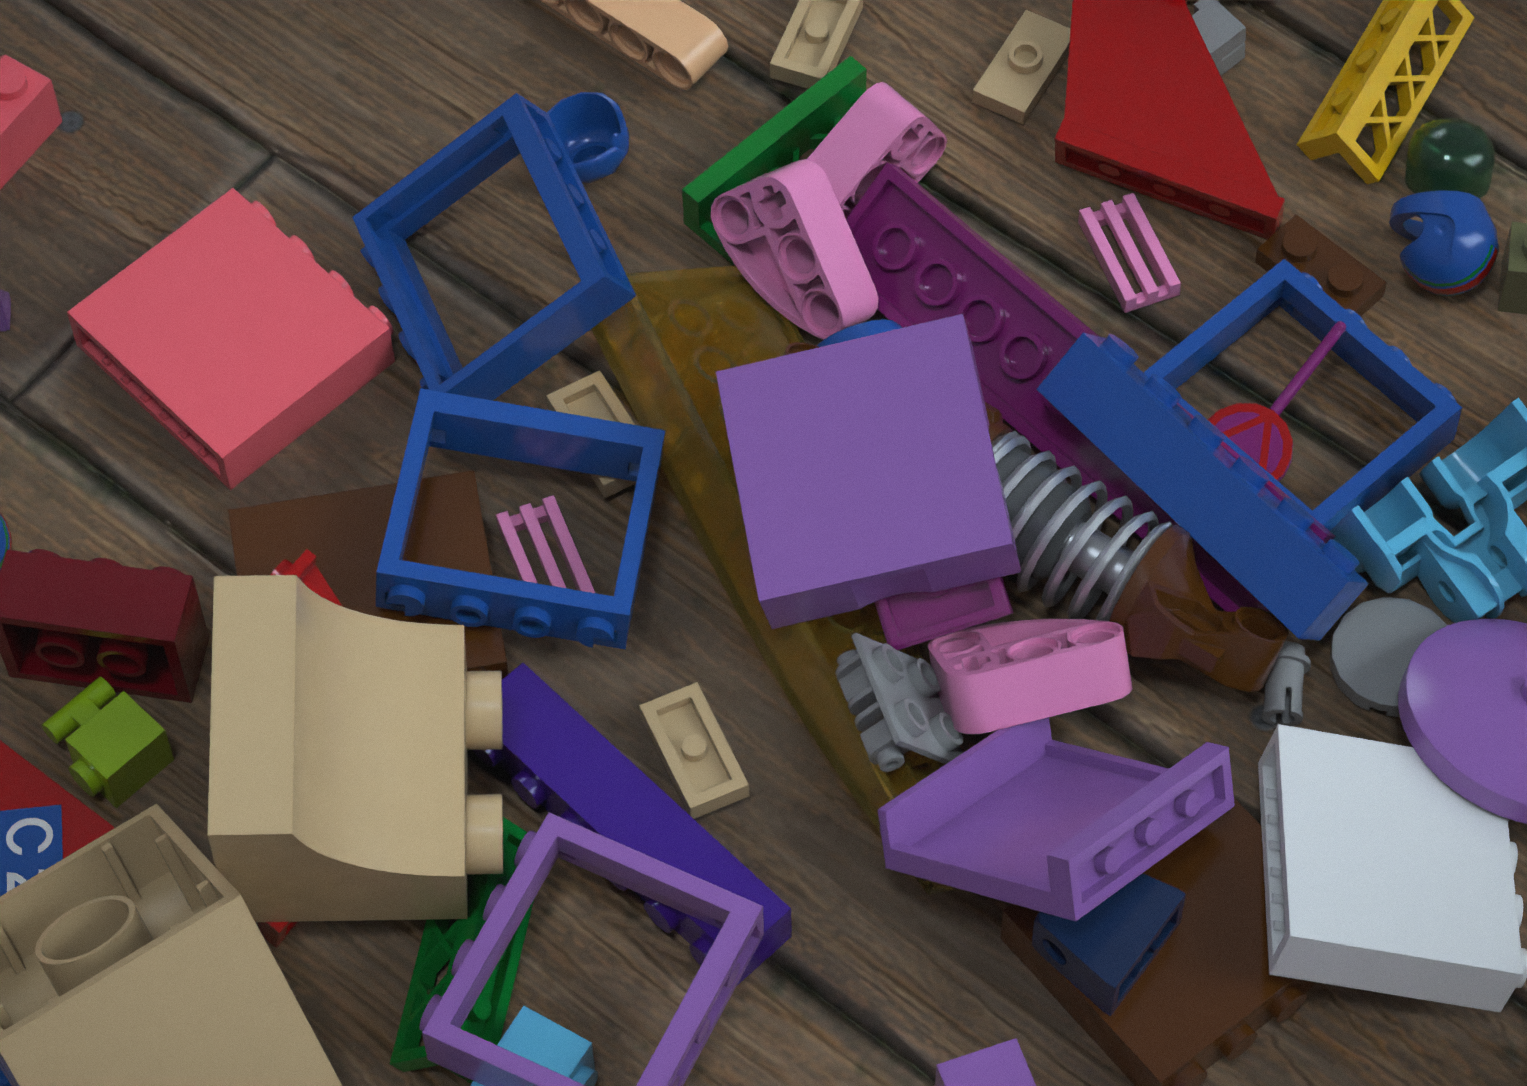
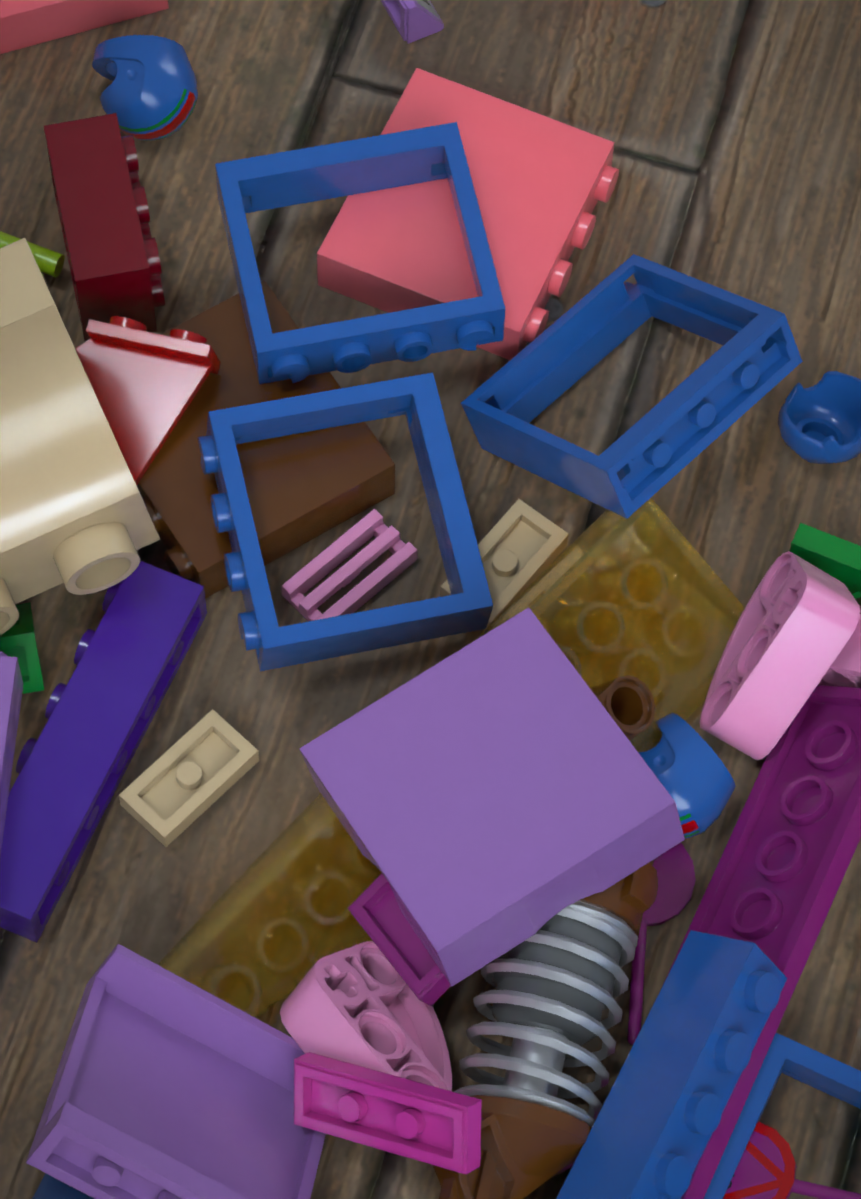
camera: 65 degrees right, 5 degrees up
light grey hinge [835,633,963,772] -> none
none -> blue window [215,122,505,384]
none -> dark pink tile [294,1052,482,1175]

